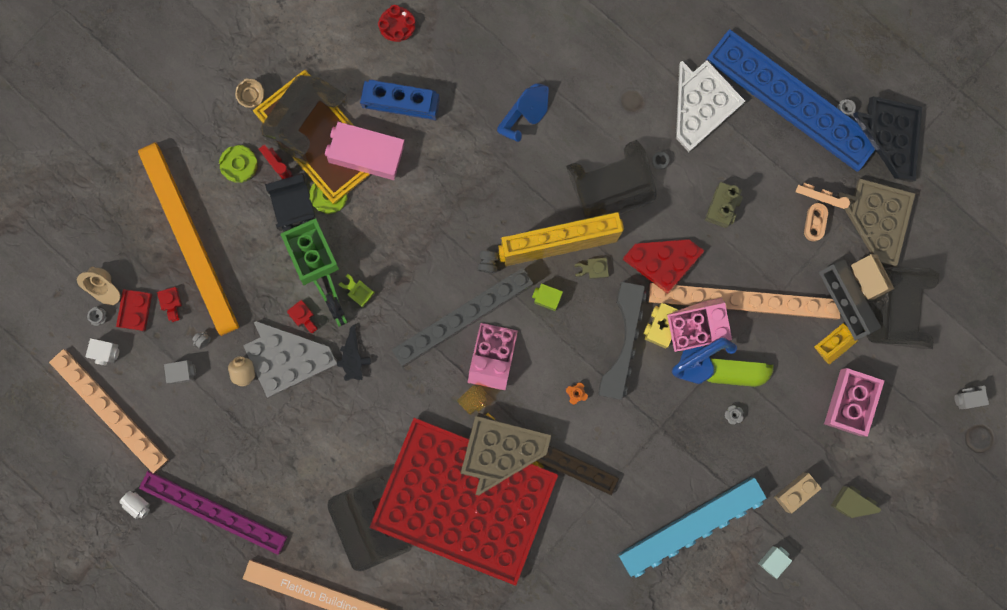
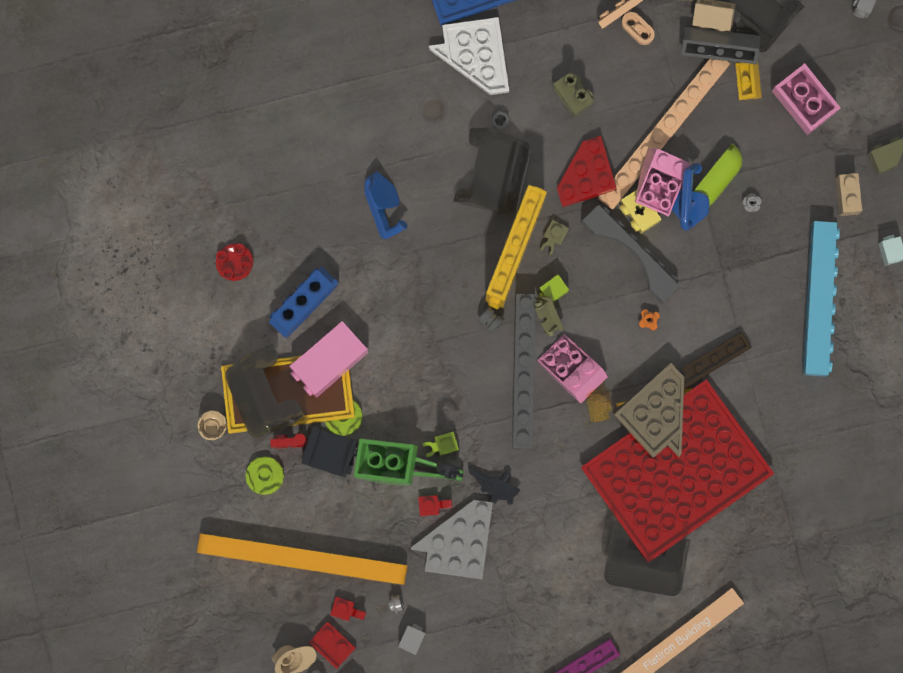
camera: 55 degrees left, 0 degrees up
tan head [228,356,255,386] -> none
none -> olive hinge [534,297,564,337]

